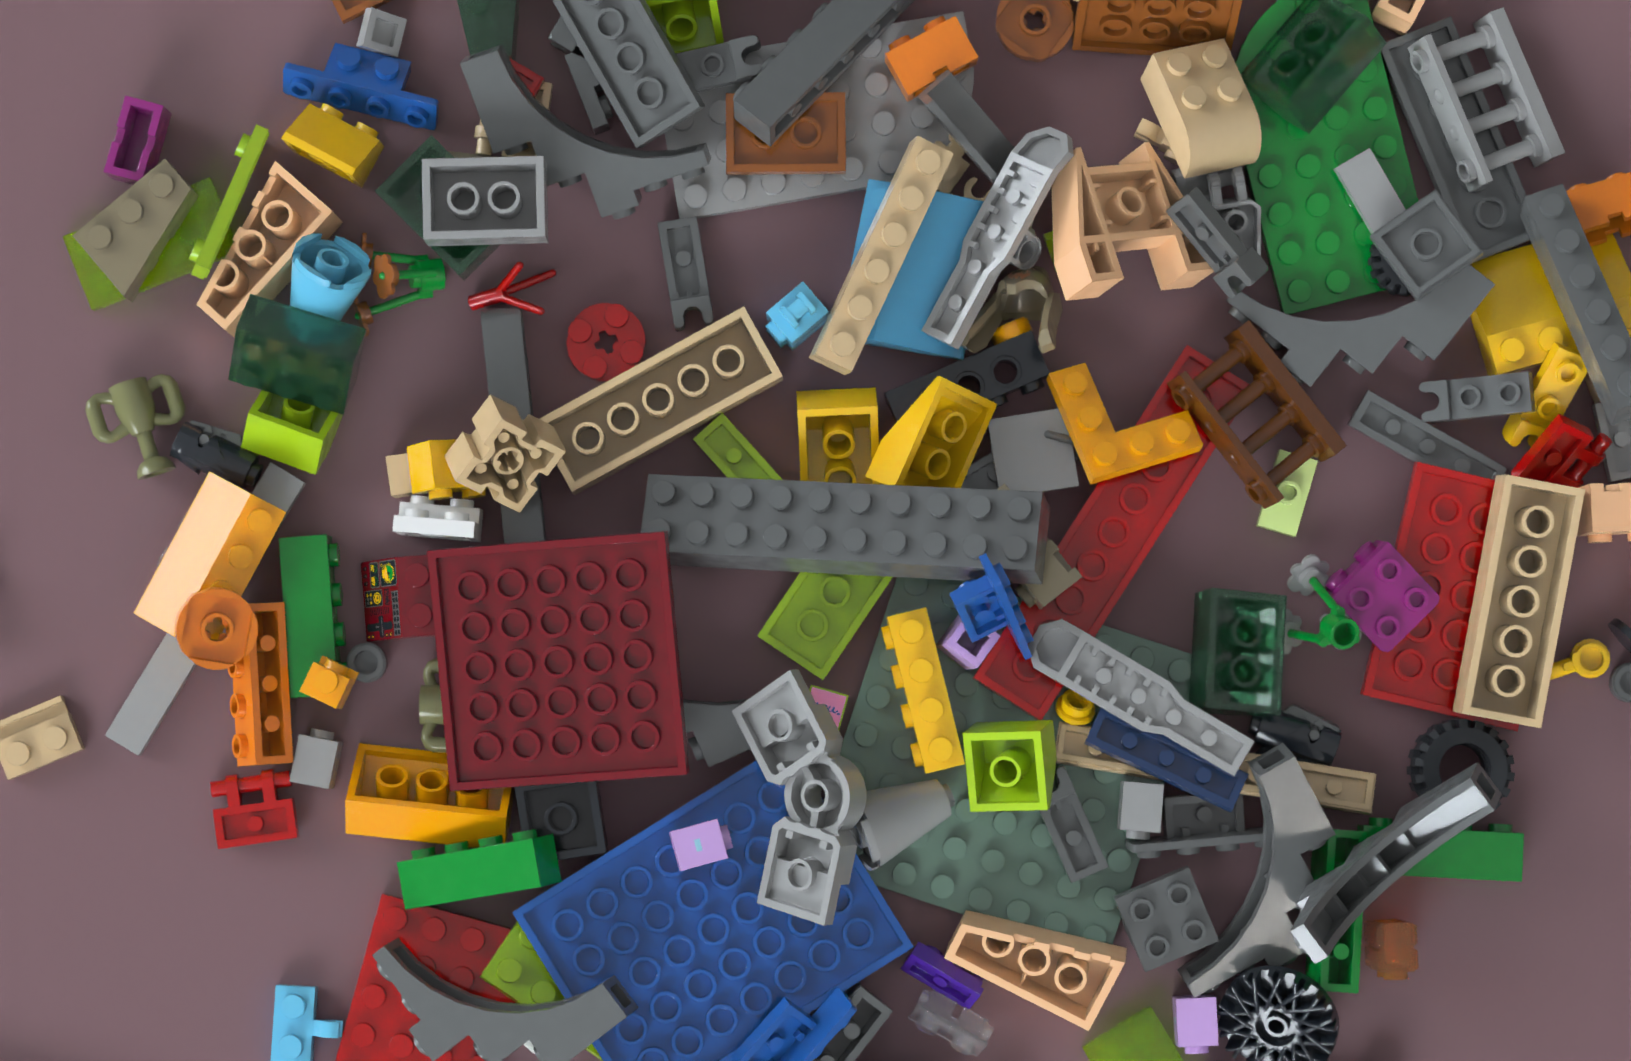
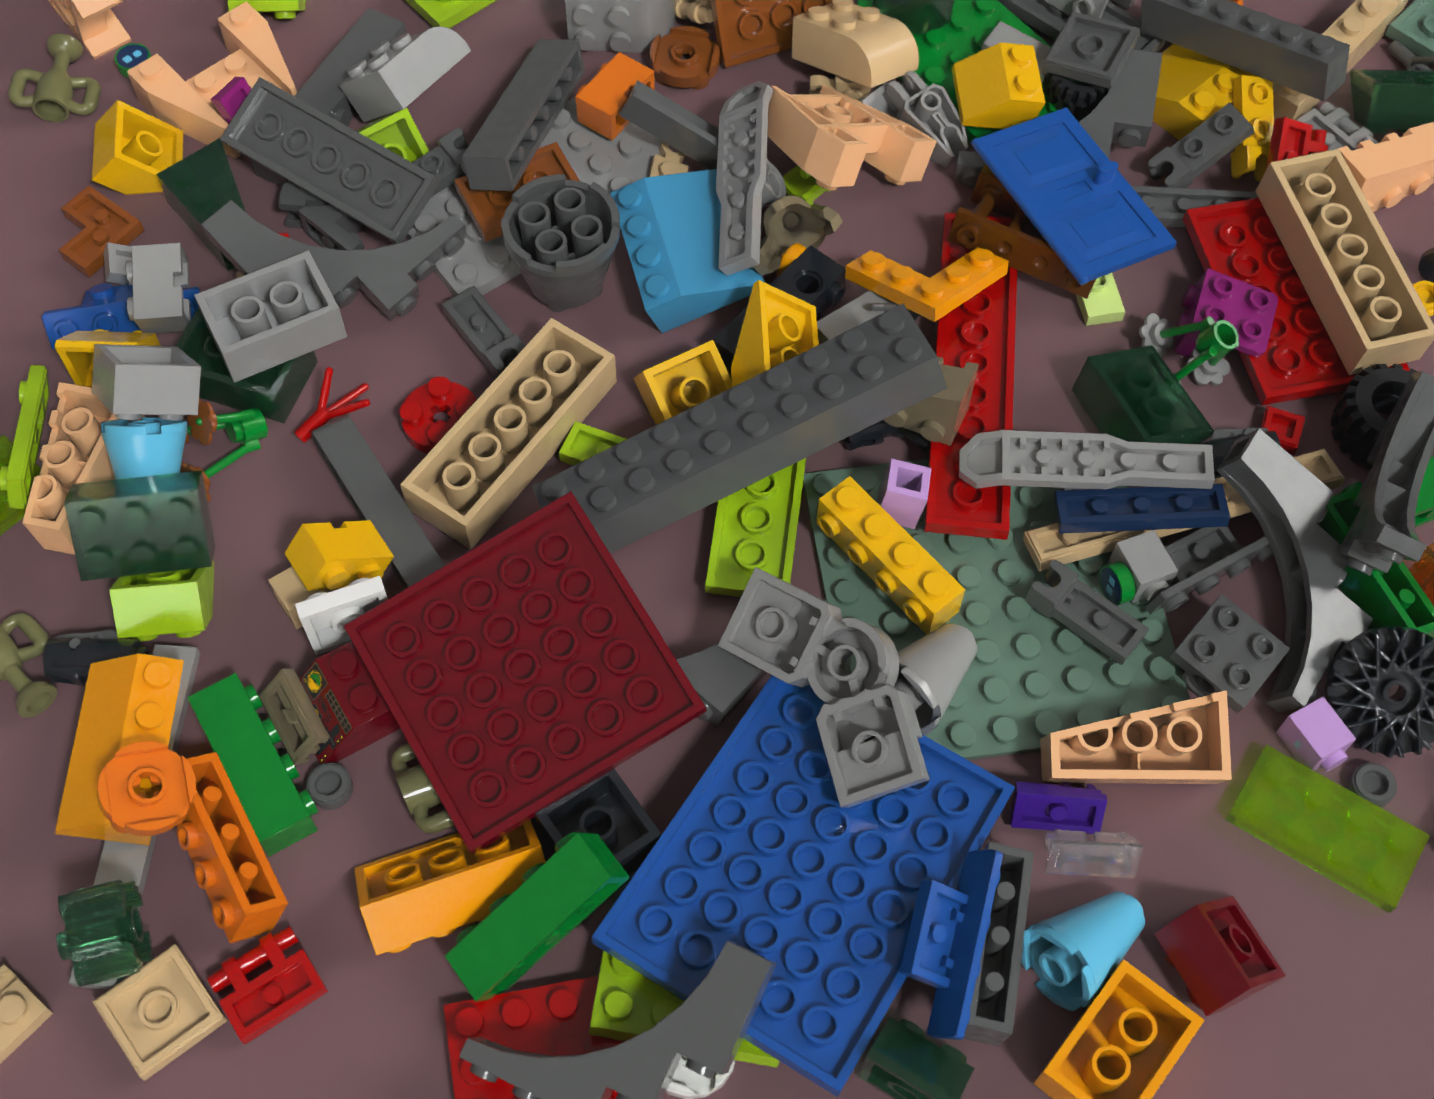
camera: 25 degrees left, 25 degrees down
light grey brick [289,728,343,789] -> none
light orange brick [299,655,359,709] -> none
tan brick [444,394,566,513] -> none
lavender brick [669,819,733,871] -> none
medium azure brick [765,281,829,351] -> none
tan brick [809,136,954,375] -> none
blue bracket [949,553,1034,660] -> none
lime slope [963,720,1057,812] -> none
yellow plate [1055,689,1096,725] -> none
dark grey plate [1166,187,1268,298] -> none
none -> clear green brick [56,879,153,987]
none -> light grey piece [92,344,201,421]
none -> tan plate [93,944,227,1081]
none -> light grey brick [126,243,191,333]
none -> dark tan tile [259,668,330,765]
none -> dark grey cone [501,174,620,312]
none -> yellow slope [951,42,1045,129]
none -> blue door [971,107,1177,285]
none -> tile [1099,561,1136,606]
none -> red tile [1259,405,1305,455]

